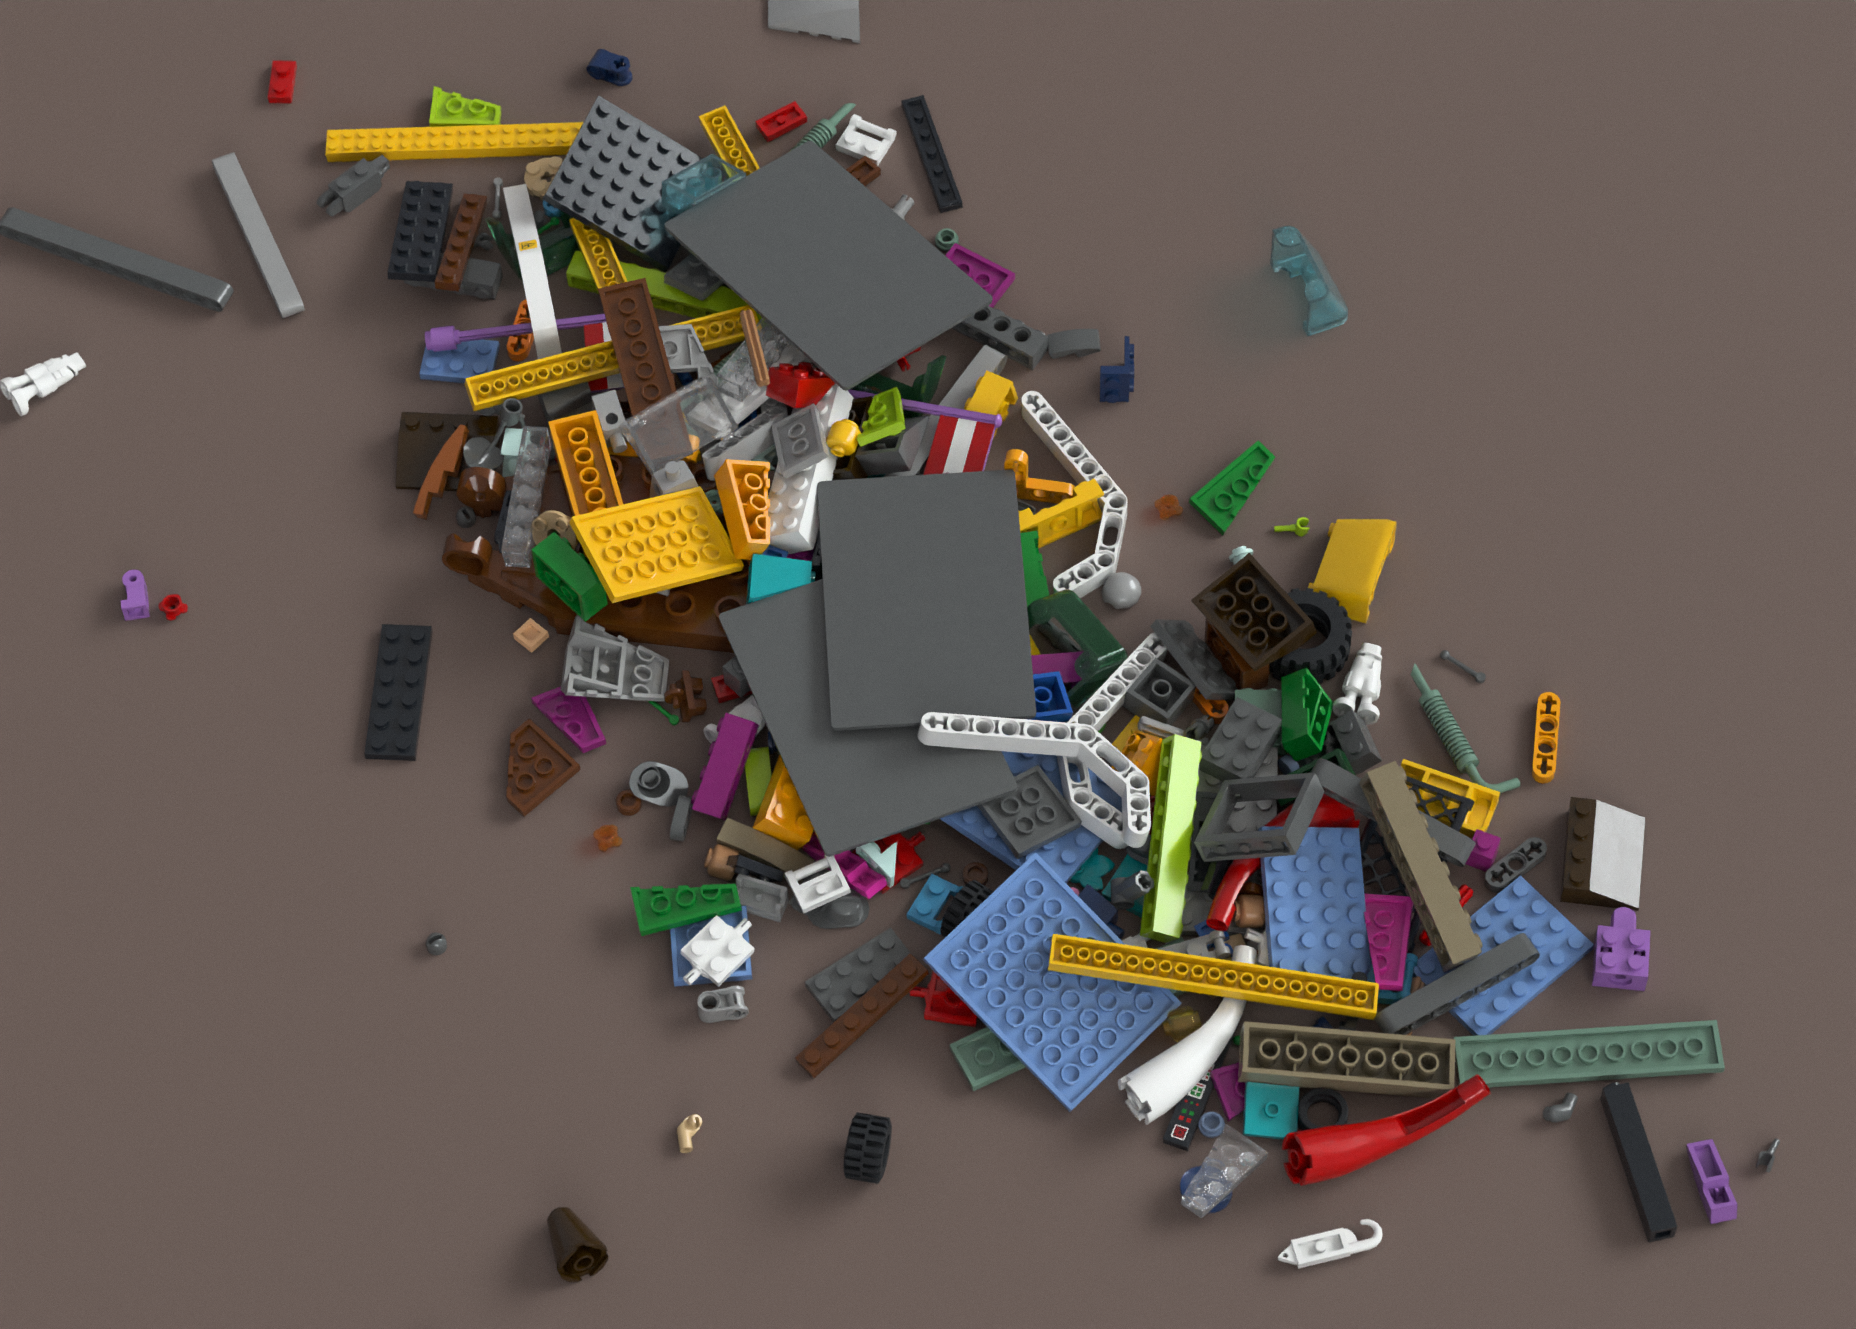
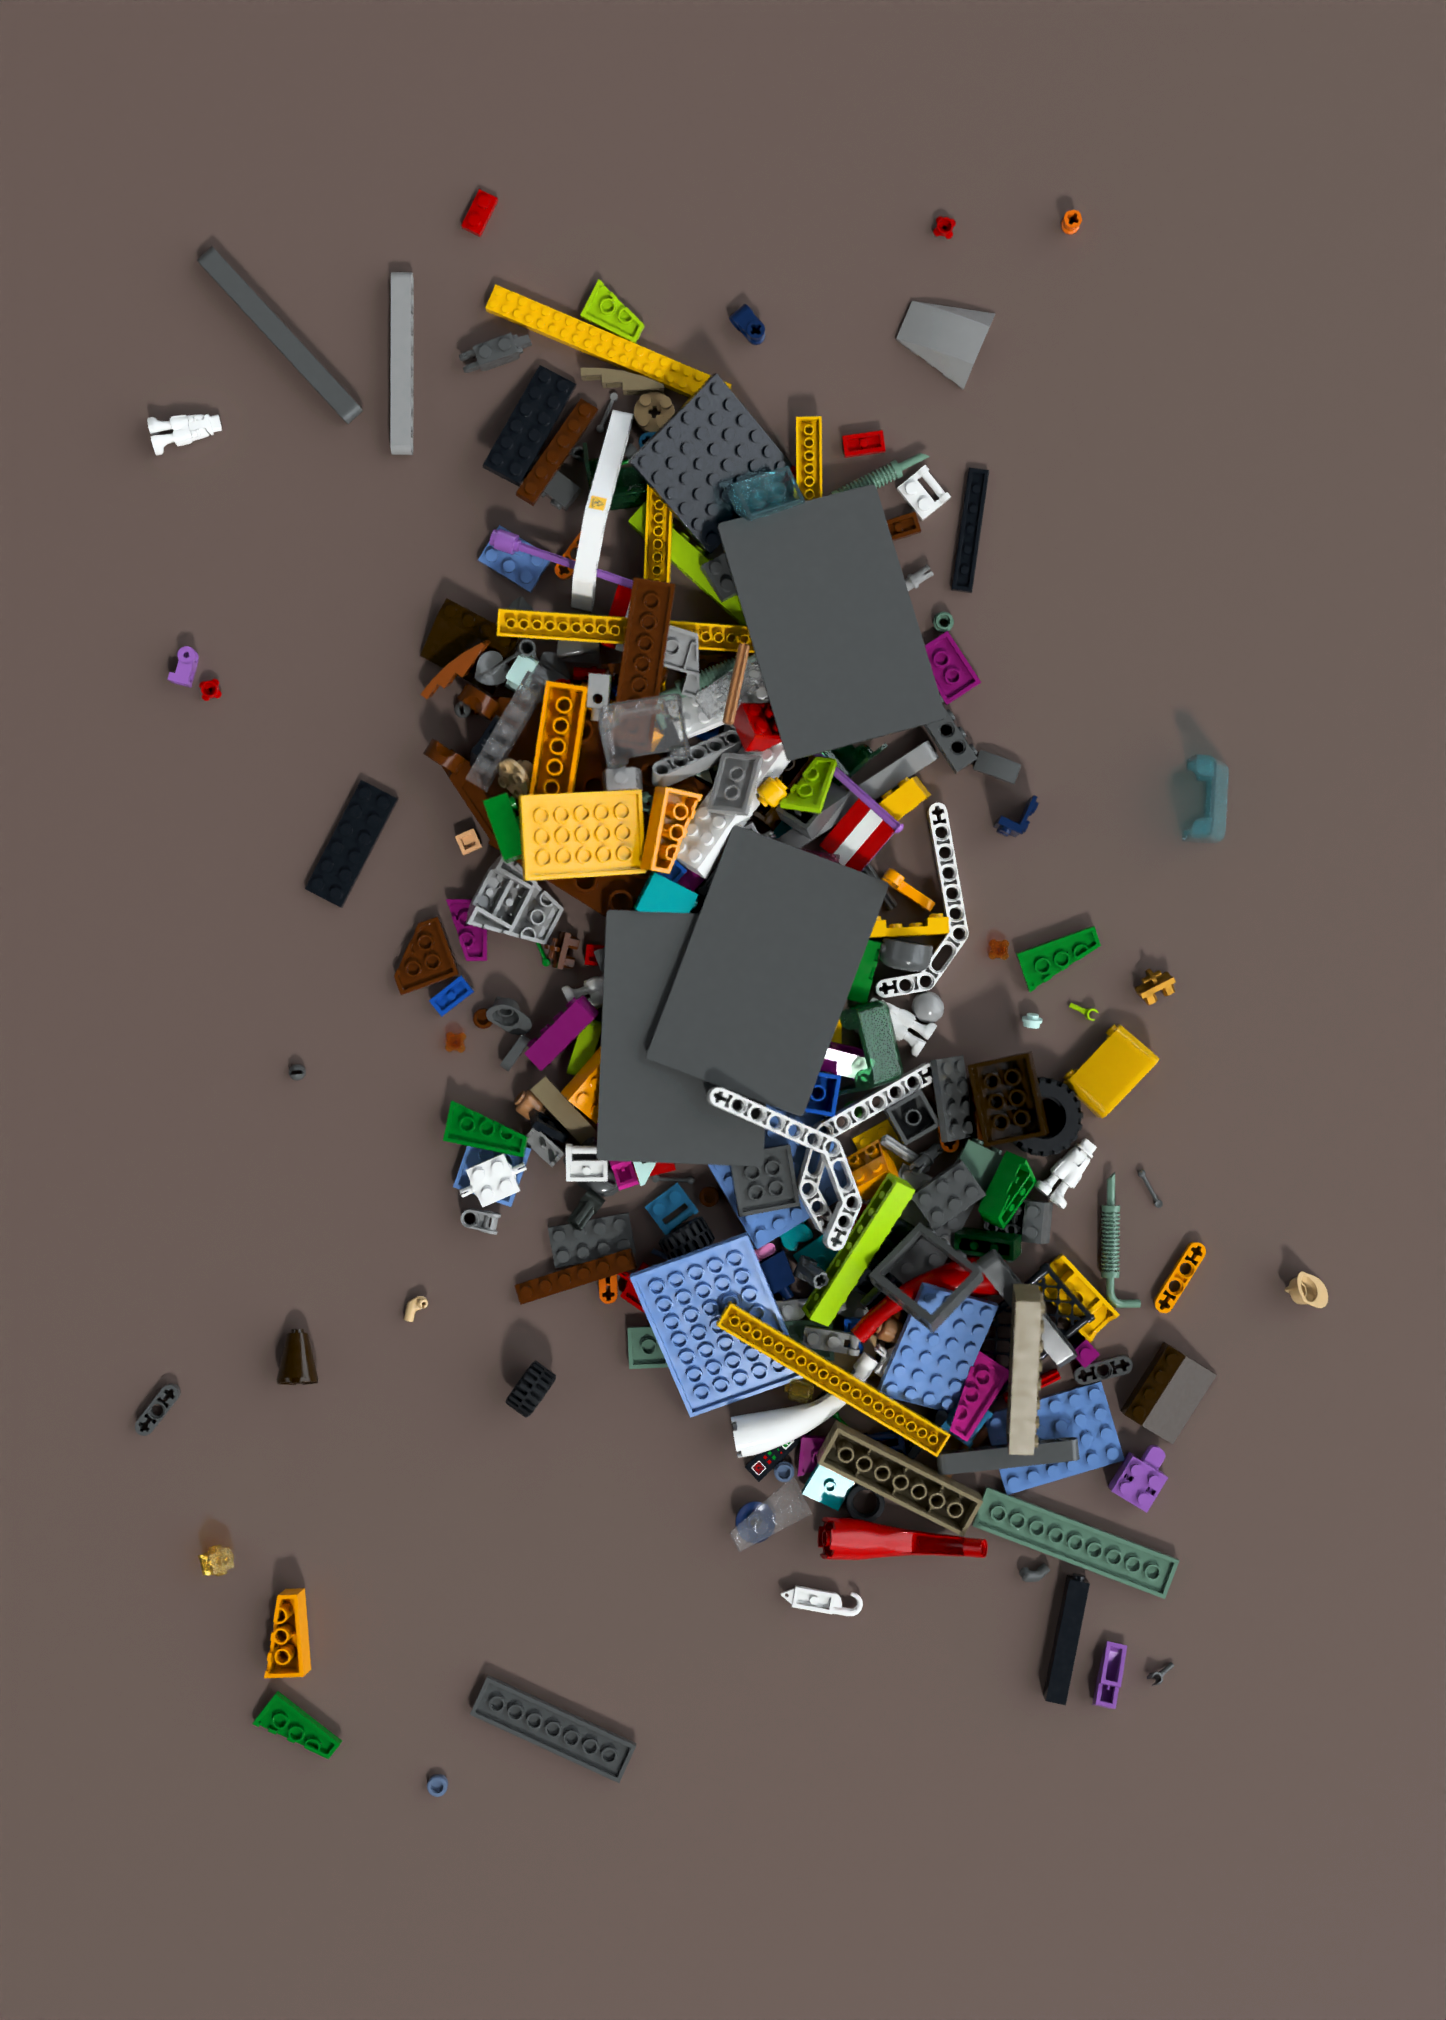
camera: 15 degrees right, 30 degrees up
sand blue tile [1277,755,1300,775] -> none
none -> blue plate [429,975,475,1017]
none -> pearl dark grey piece [567,1188,606,1231]
none -> dark tan slope [580,367,665,396]
none -> orange beam [599,1274,618,1304]
none -> white piece [865,997,937,1057]
none -> dark grey piece [879,937,933,972]
none -> pearl gold hips [1134,968,1176,1005]
none -> tan piece [1285,1271,1328,1308]

